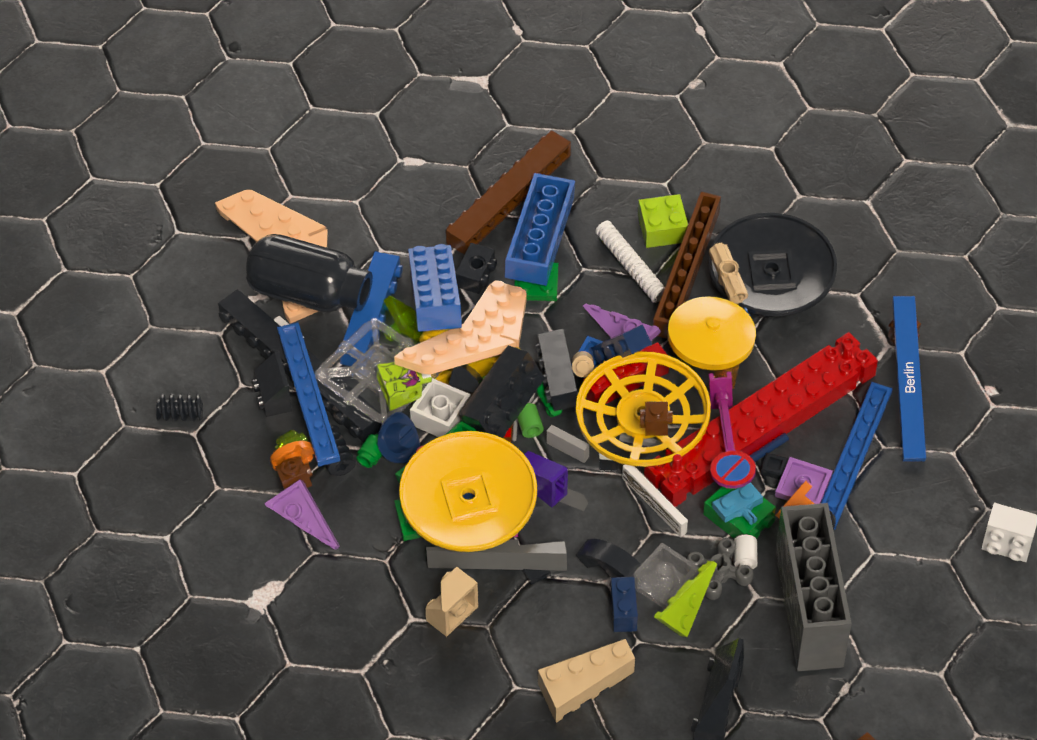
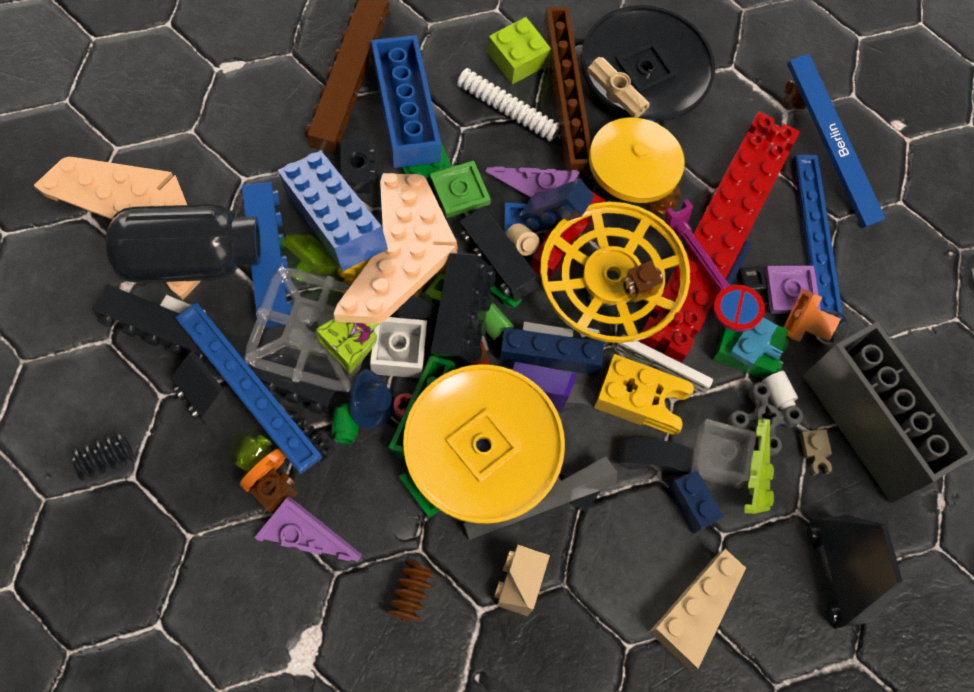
camera: 35 degrees left, 15 degrees up
none -> reddish brown piece [386,560,436,623]
none -> bright green plate [430,161,491,218]
none -> dark blue brick [499,328,604,375]
none -> yellow brick [594,354,694,435]
none -> dark tan plate [799,430,832,475]

